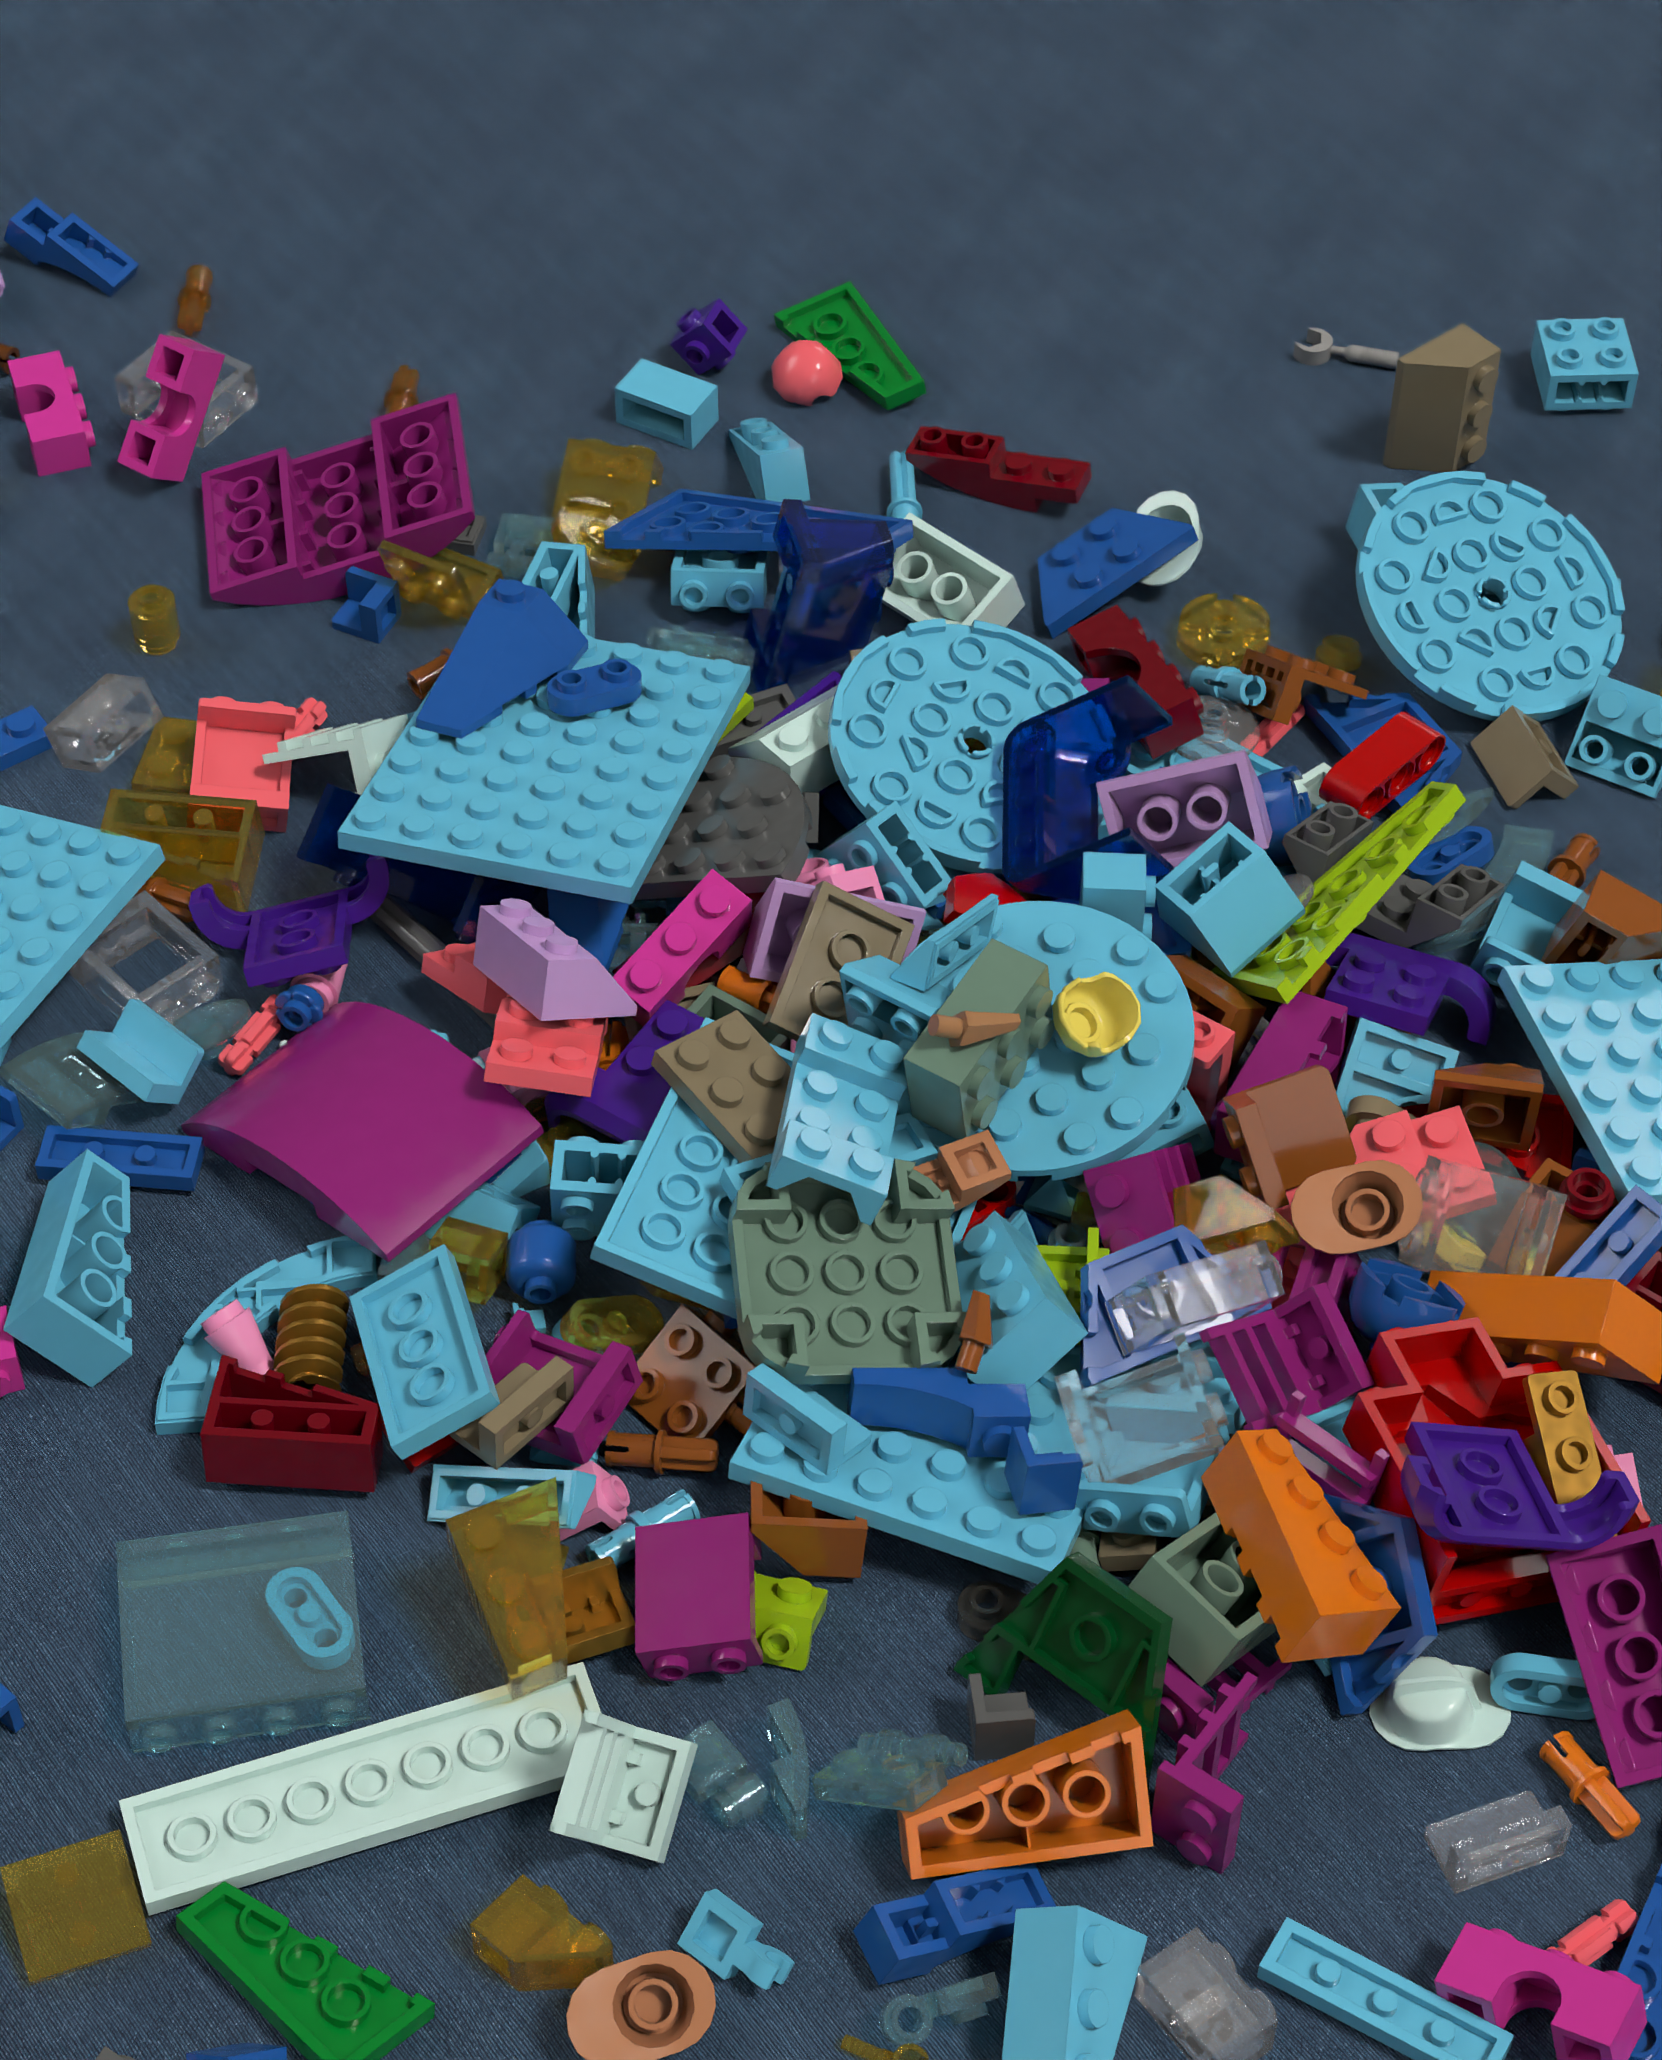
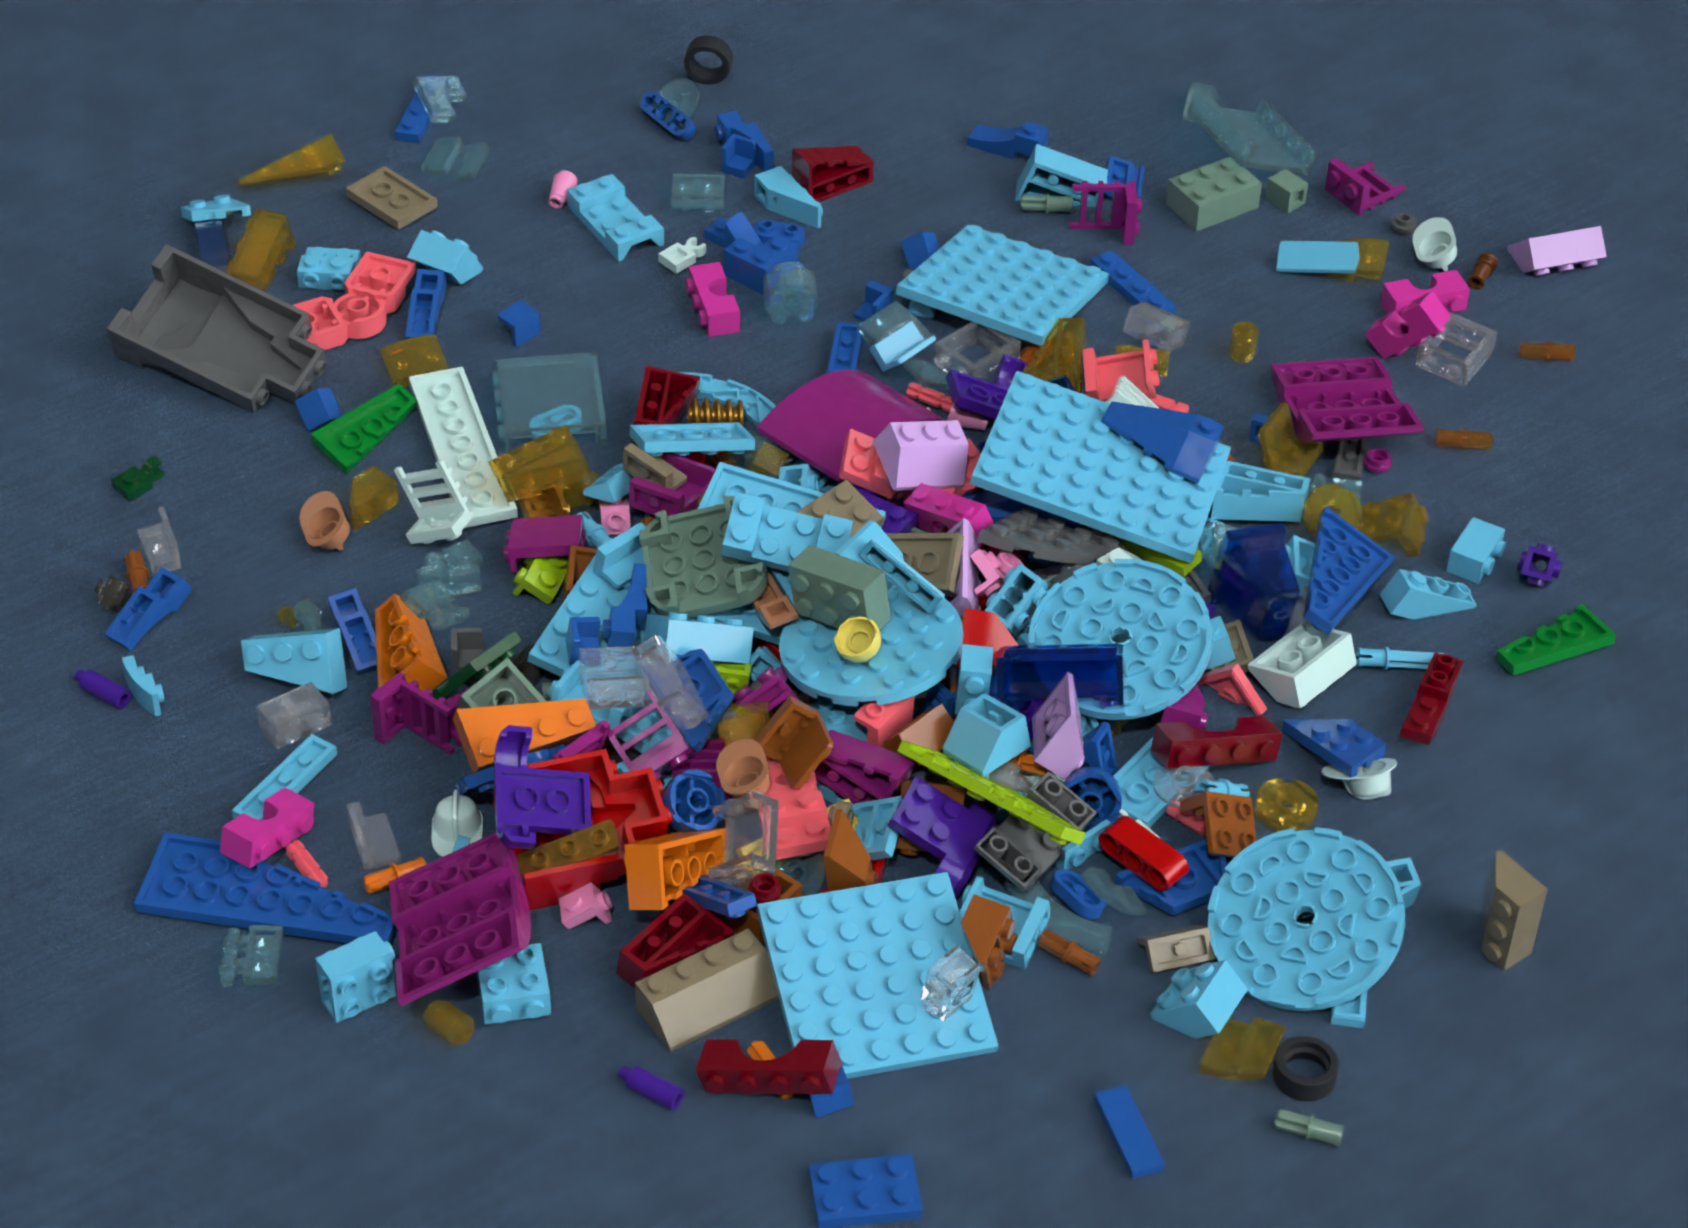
camera: 90 degrees right, 5 degrees down
medium azure wedge [3,1149,132,1388] -> none
blue slope [4,197,139,298] -> none
bright pink cone [200,1299,274,1375] -> none
blue plate [275,984,324,1032] -> none
blue plate [547,659,642,717] -> none
medium azure plate [677,1889,795,1990] -> none
coral hair [771,340,843,406] -> none
medium nougat bar [928,1011,1021,1047] -> none
dark orange bar [955,1290,993,1374] -> none
light grey piece [1293,328,1400,369] -> none
medium azure brick [1530,317,1639,411] -> none

